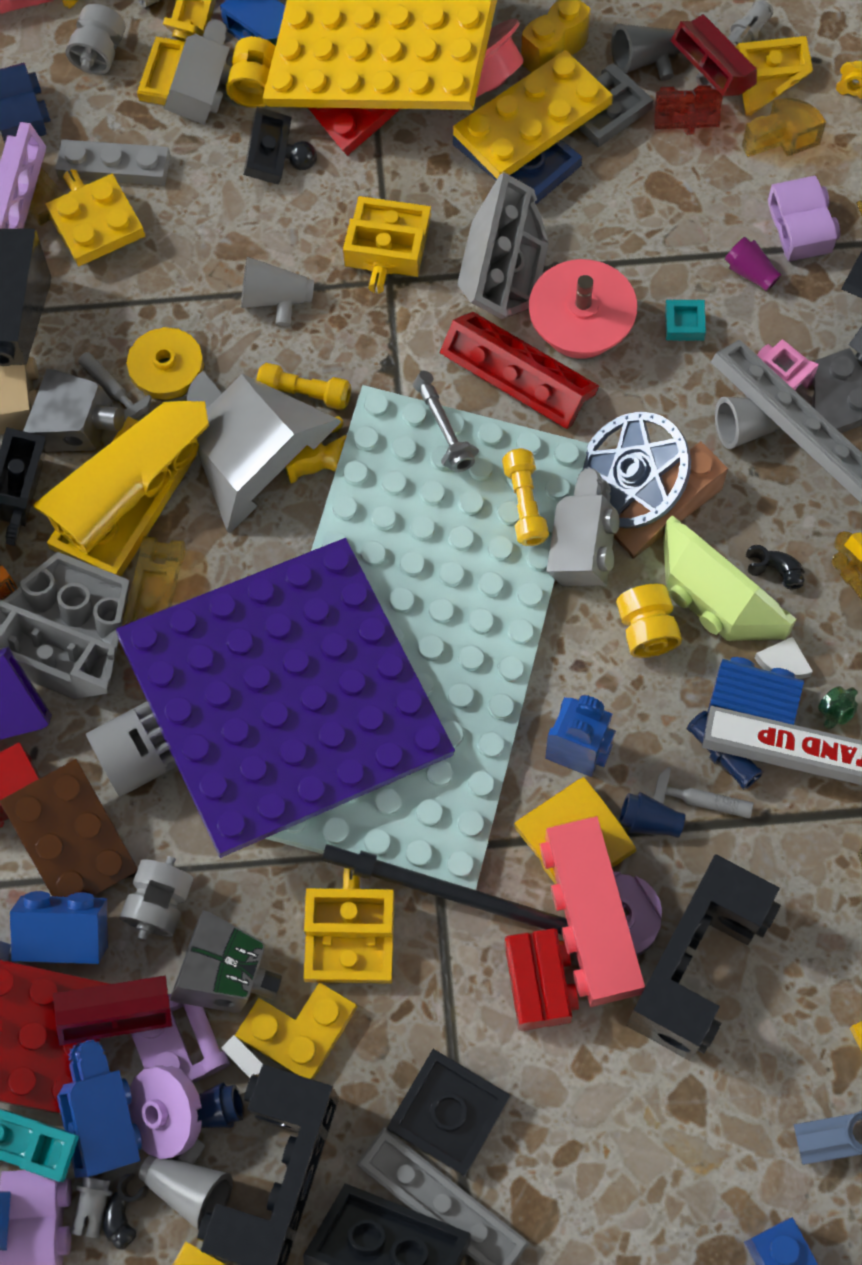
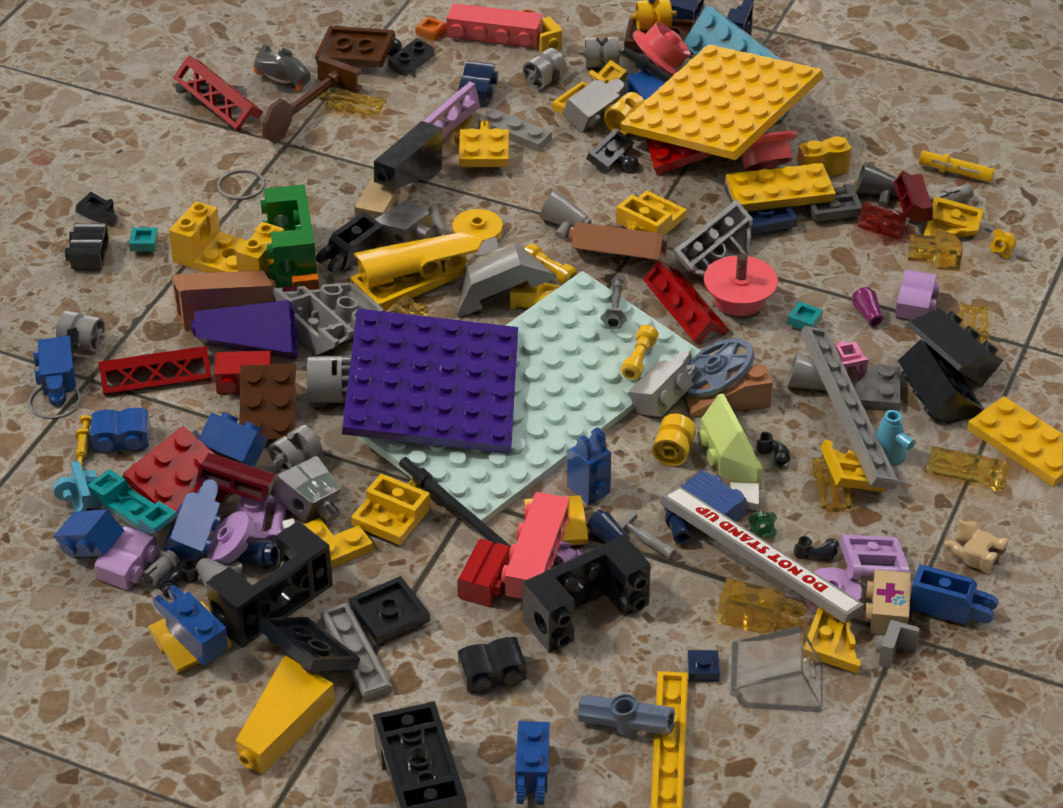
camera: 25 degrees right, 25 degrees down
none -> black brick [457,637,527,693]
none -> nougat slope [568,222,669,262]

